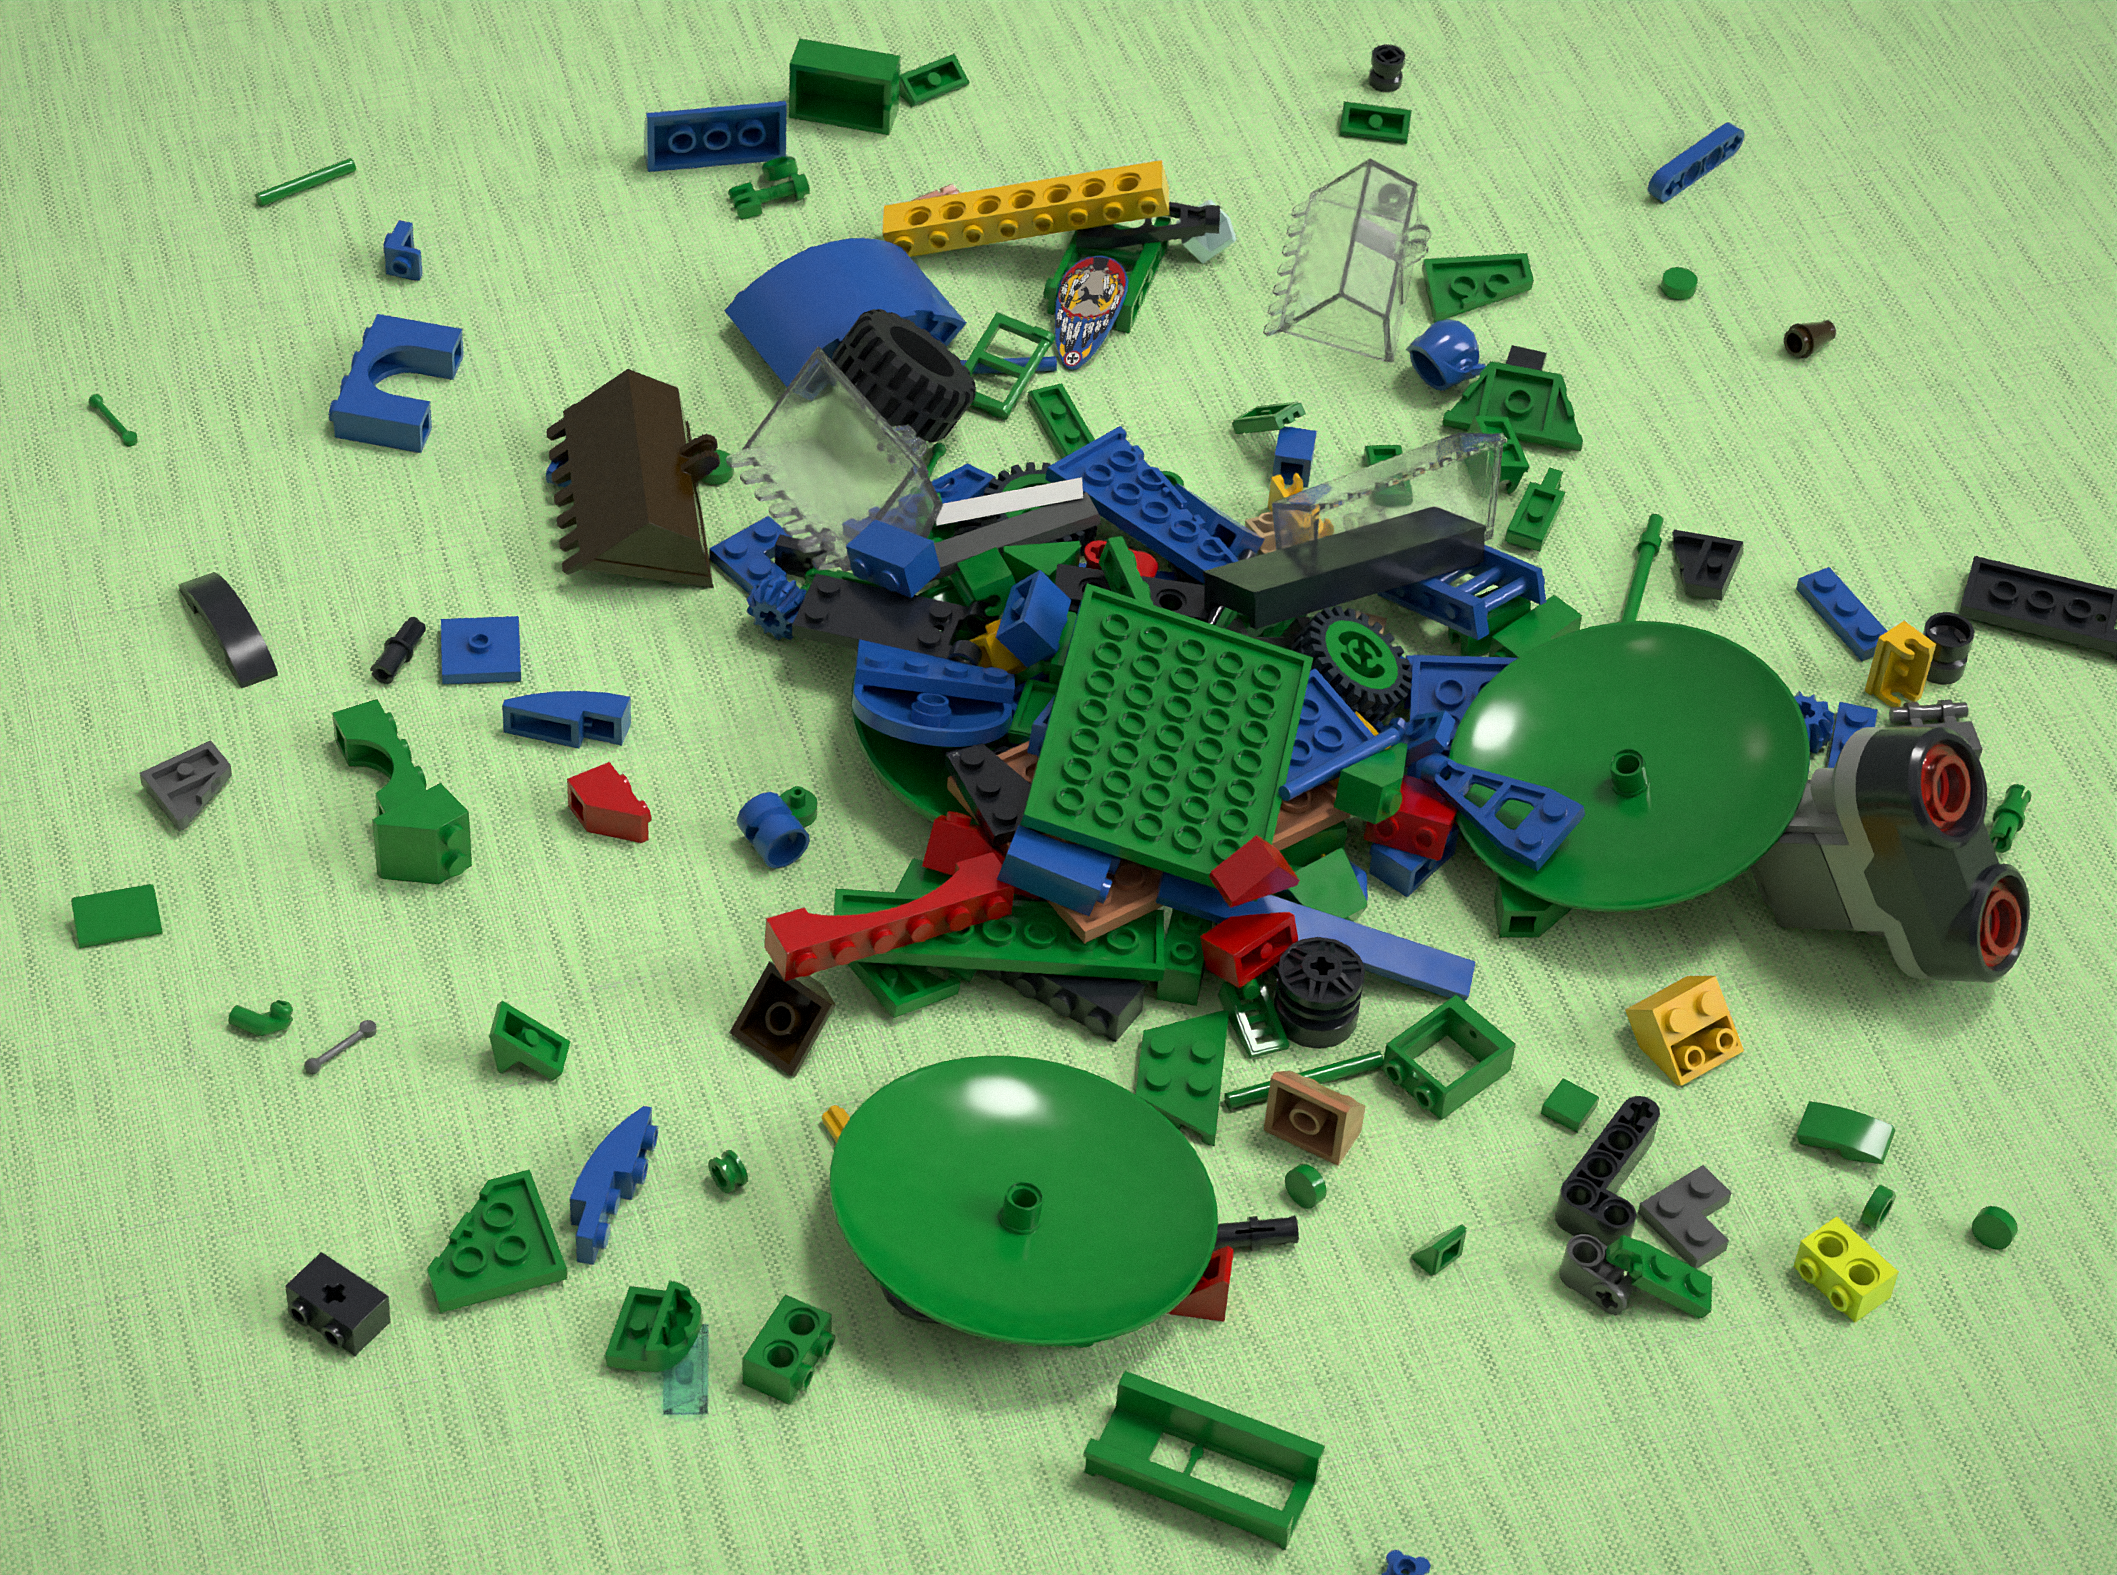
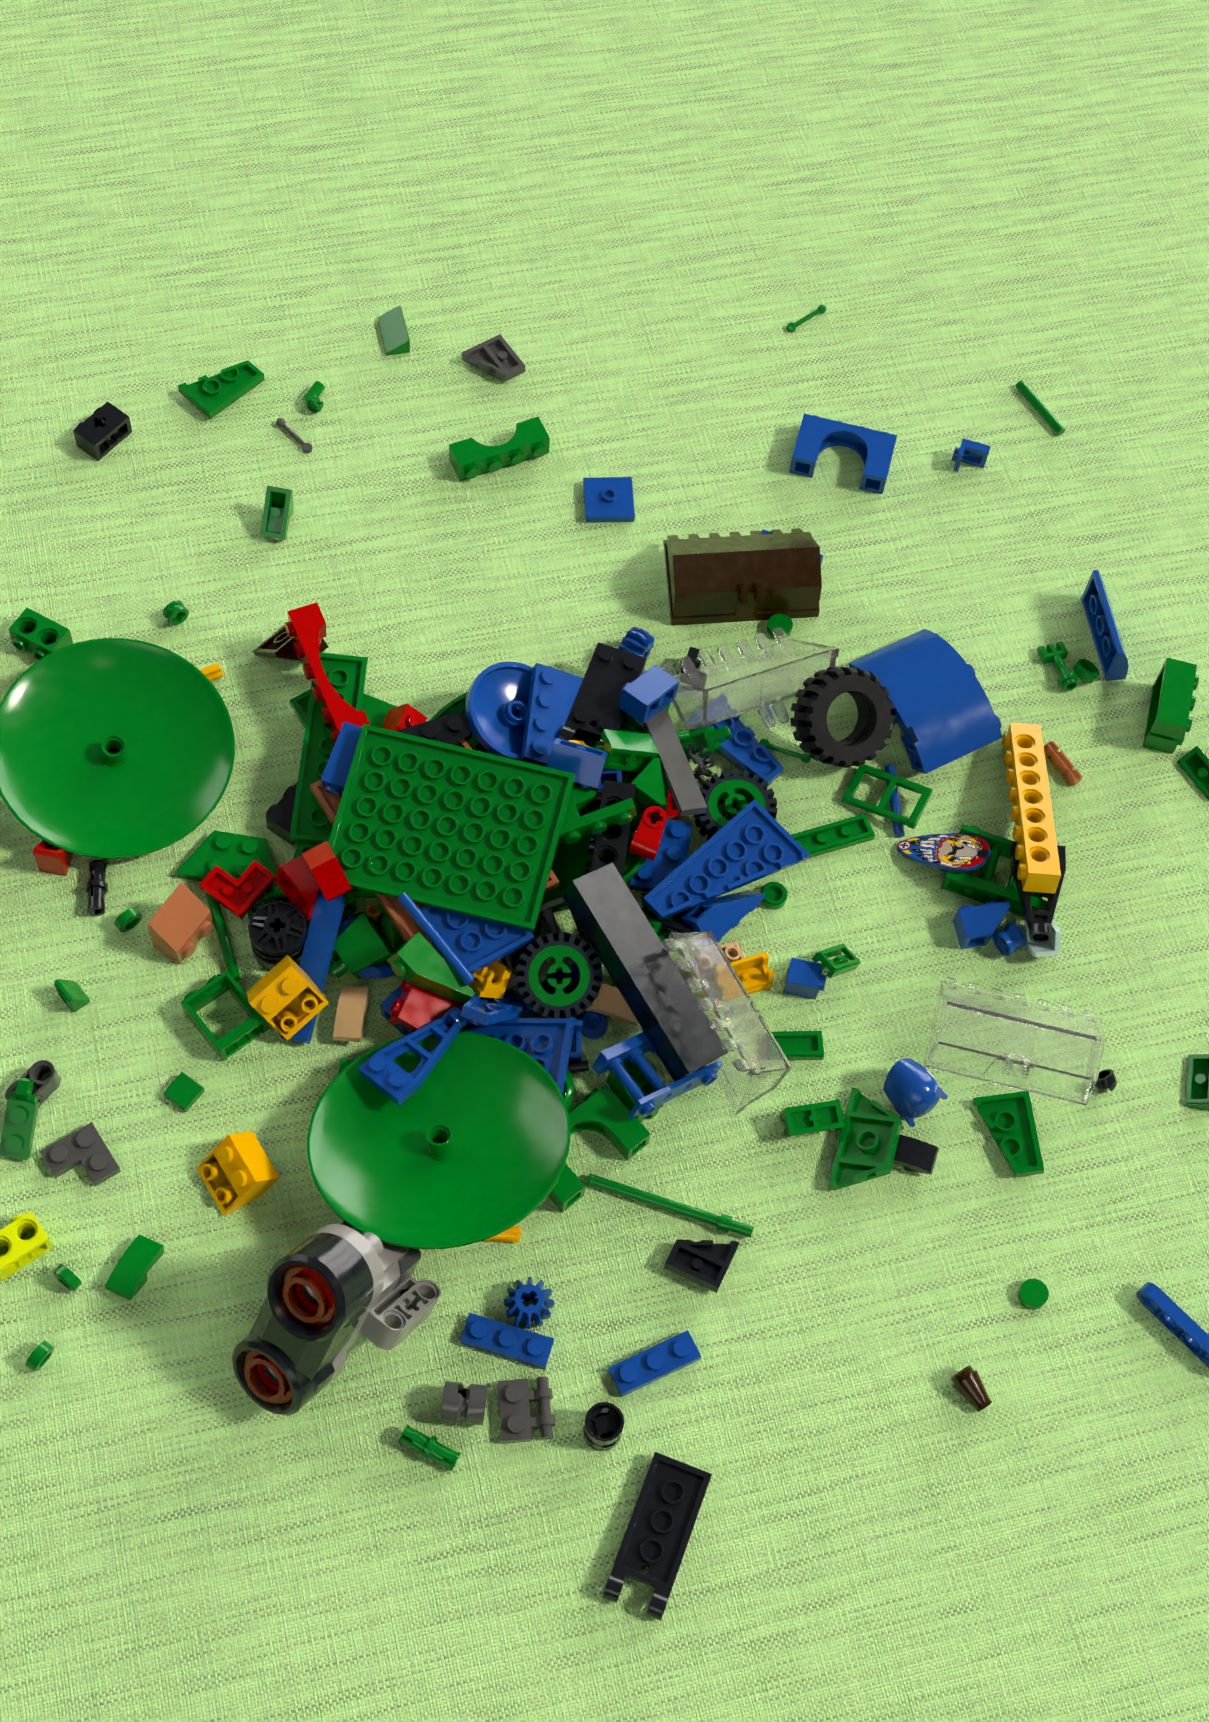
camera: 90 degrees right, 15 degrees up
black slope [178,572,278,688] -> none
black axle [370,617,426,684] -> none
green slope [372,783,472,884] -> none
green plate [427,1169,568,1313] -> none
blue slope [502,691,631,749] -> none
red slope [567,762,652,843] -> none
blue slope [570,1106,659,1265] -> none
green slope [605,1280,703,1373] -> none
clear light blue slope [663,1324,709,1415] -> none
blue plate [709,516,792,595] -> none
blue wheel [737,792,810,868] -> none
green tile [780,786,818,828] -> none
white sticker [936,478,1083,526] -> none
green hinge [1505,467,1565,552] -> none
black beam [1555,1096,1660,1246] -> none
yellow hinge [1865,621,1936,707] -> none
none -> green wing [178,360,265,419]
none -> red plate [199,860,276,920]
none -> yellow slope [246,955,329,1041]
none -> tan slope [333,986,370,1042]
none -> blue slope [953,900,1010,949]
none -> blue wheel [993,923,1027,957]

